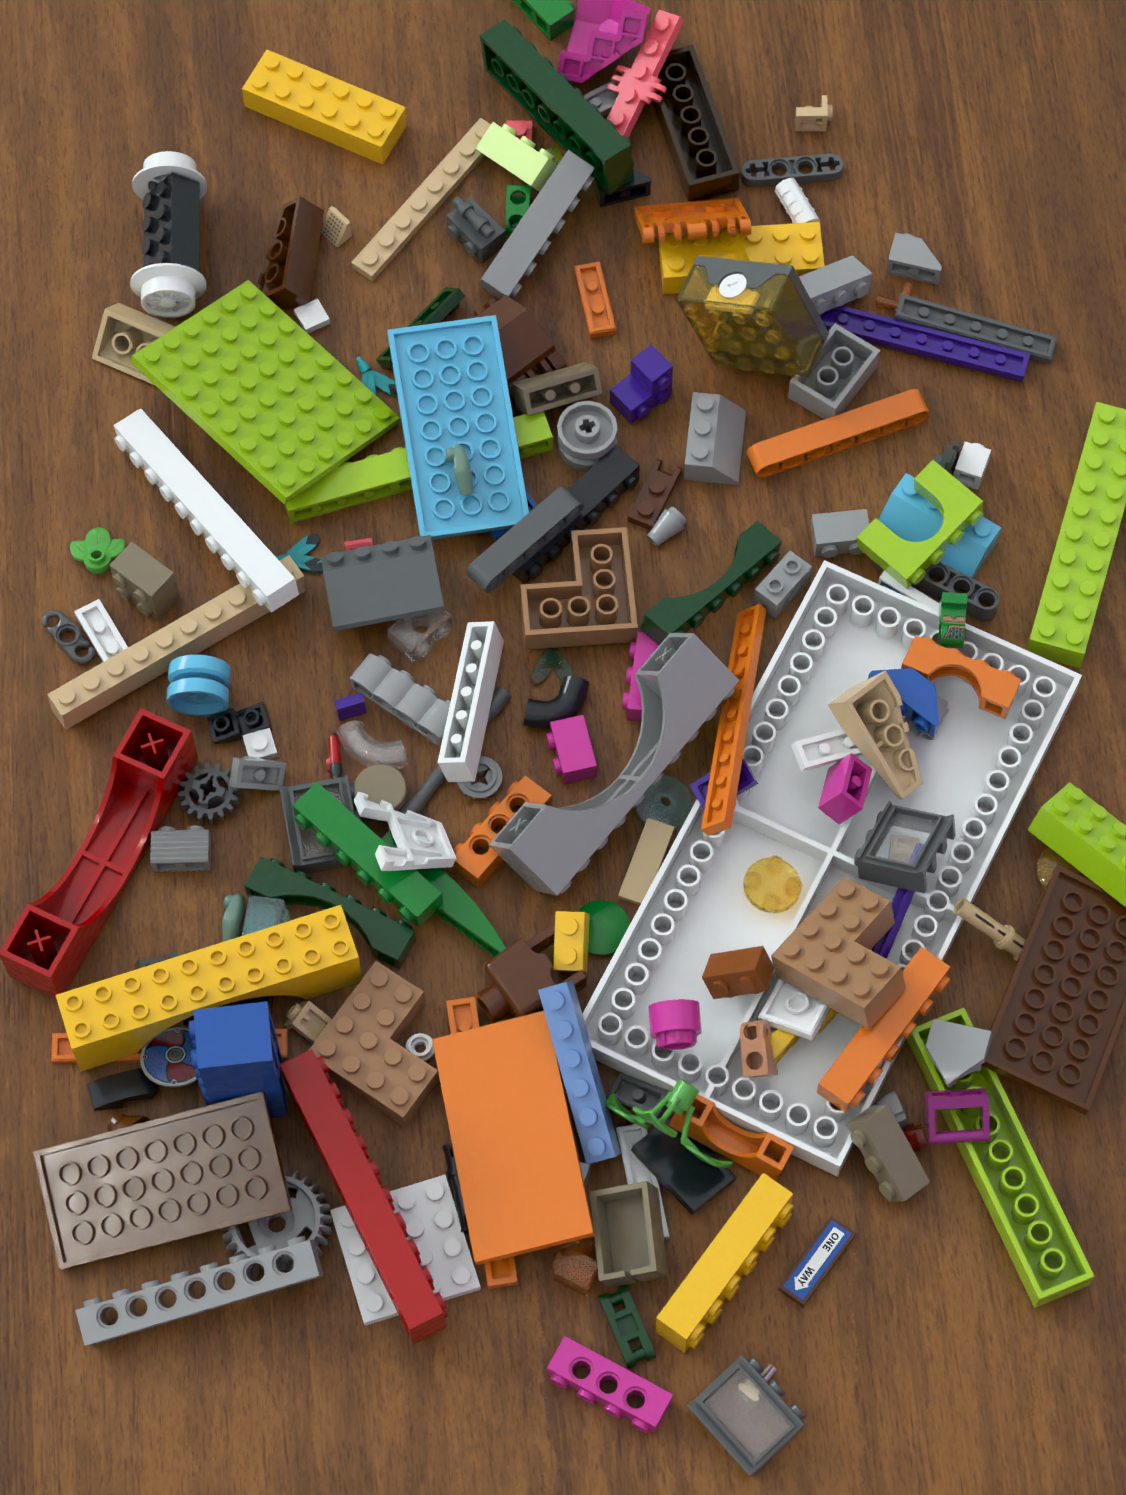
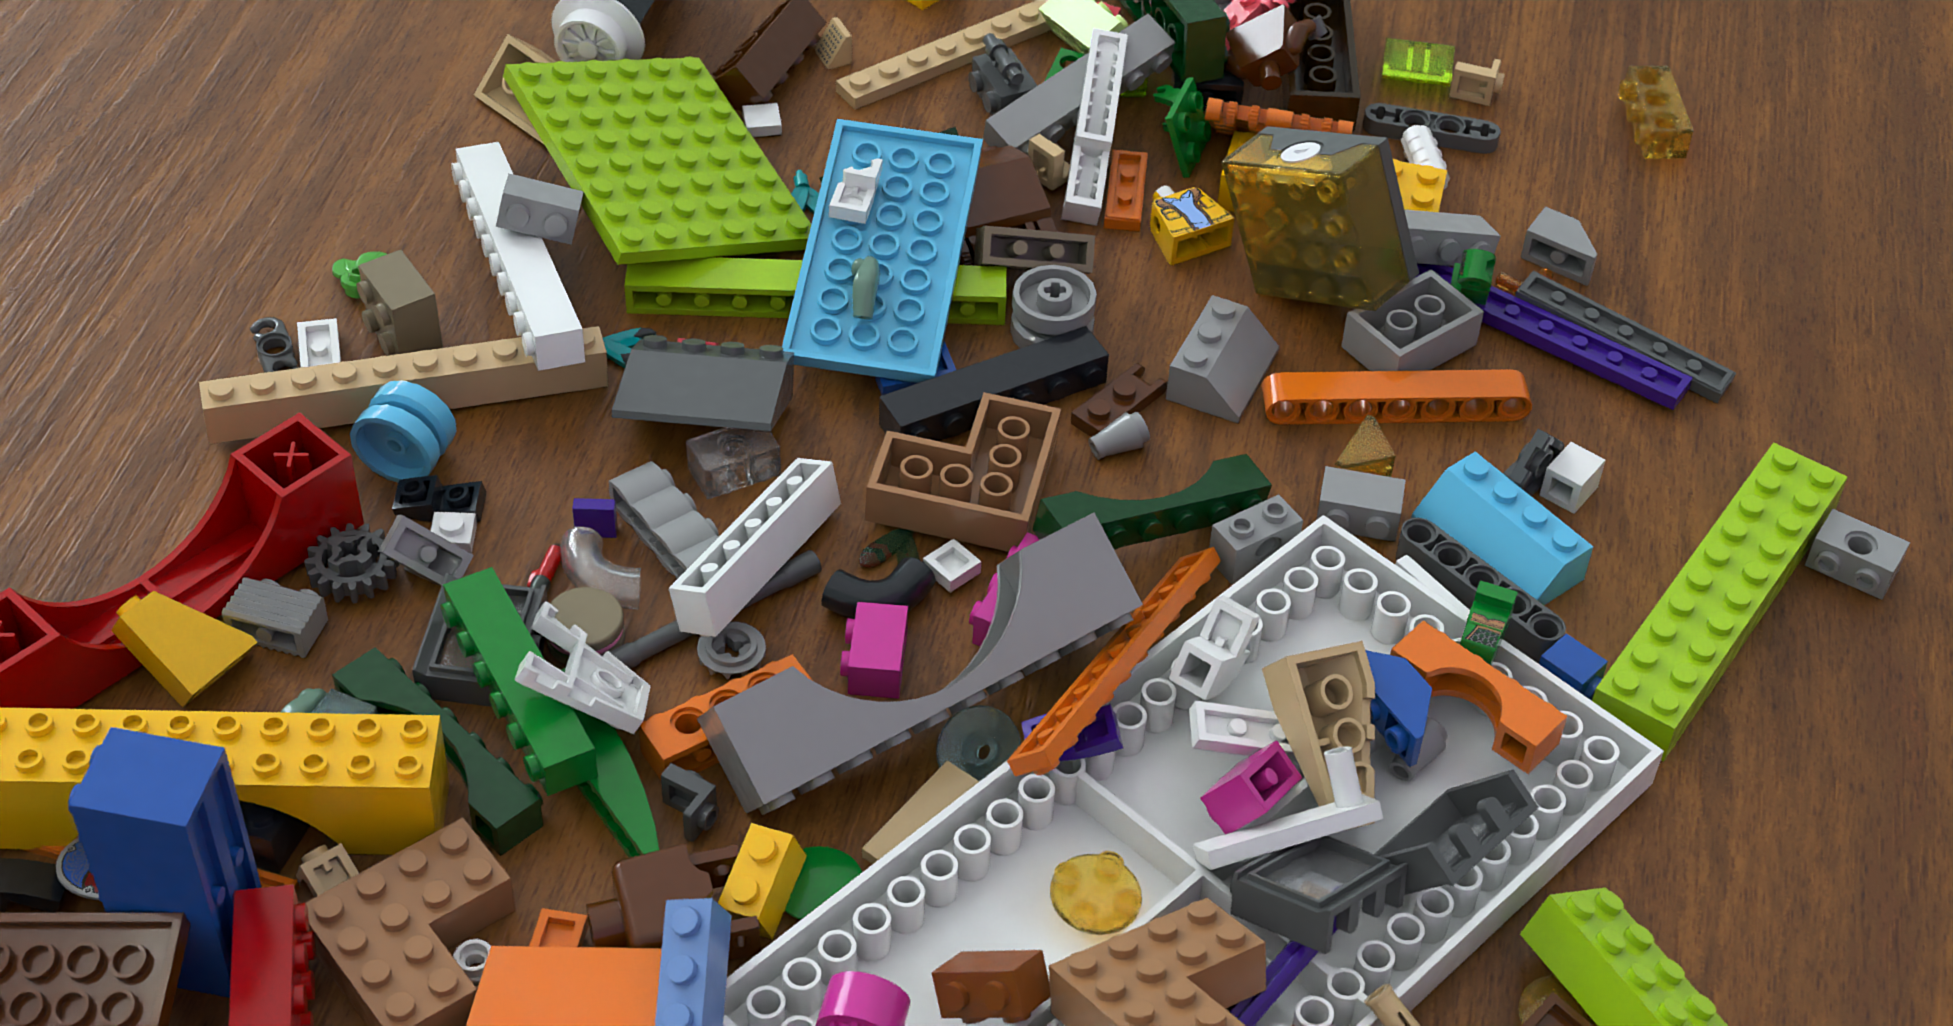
camera: 15 degrees right, 20 degrees down
dark grey beam [466,486,584,593] -> none
dark purple brick [610,344,673,424] -> none
lime arch [857,460,983,589] -> none
none -> yellow slope [111,591,257,708]
none -> light grey brick [496,174,584,245]
none -> dark grey bracket [661,763,719,842]
none -> white slope [829,158,883,224]
none -> white plate [923,539,982,593]
none -> tan bracket [1028,134,1070,190]
none -> white slope [1061,28,1128,226]
none -> yellow torso [1150,186,1234,266]
none -> green plate [1153,77,1212,178]
none -> white brick [1169,595,1260,700]
none -> white piece [1193,746,1383,870]
none -> reddish brown torso [1224,4,1327,91]
none -> clear yellow slope [1335,414,1396,477]
none -> dark grey window [1375,769,1539,895]
none -> clear neon green brick [1381,38,1455,87]
none -> green leg [1450,249,1496,305]
none -> blue brick [1539,633,1608,701]
none -> clear yellow brick [1619,65,1694,159]

